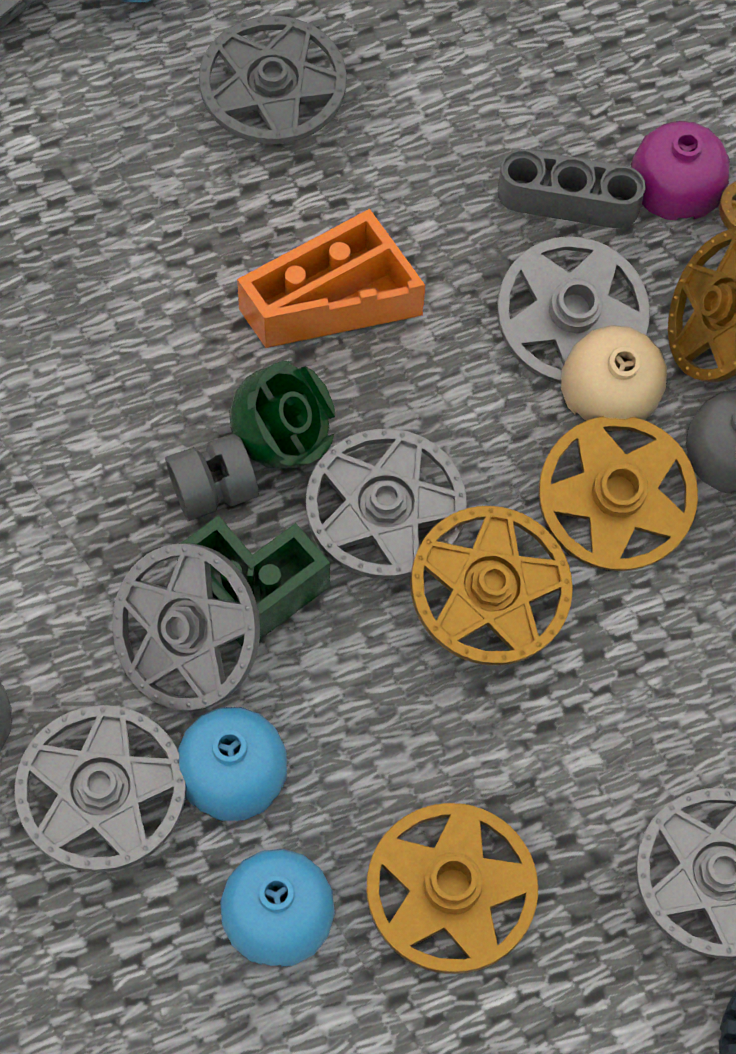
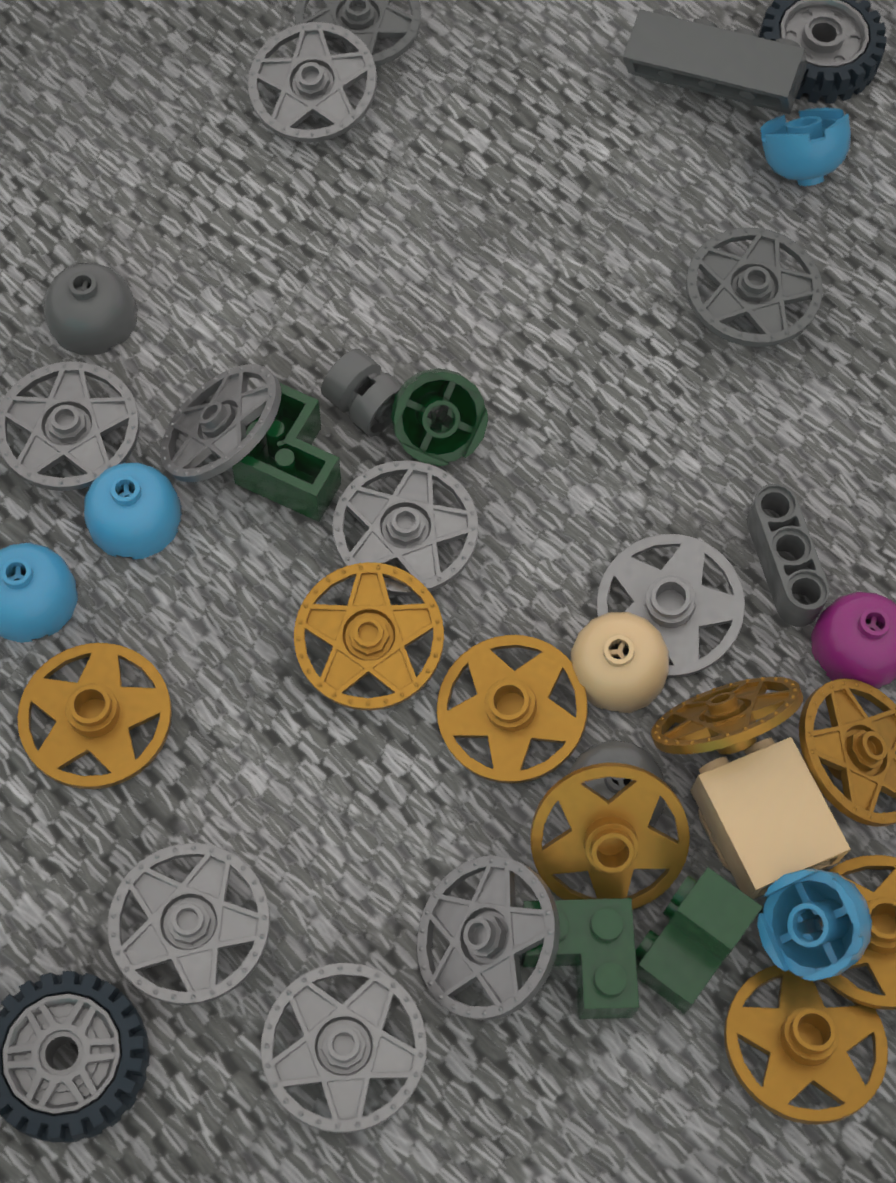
camera: 65 degrees right, 0 degrees up
orange wedge [237,209,425,348] -> none

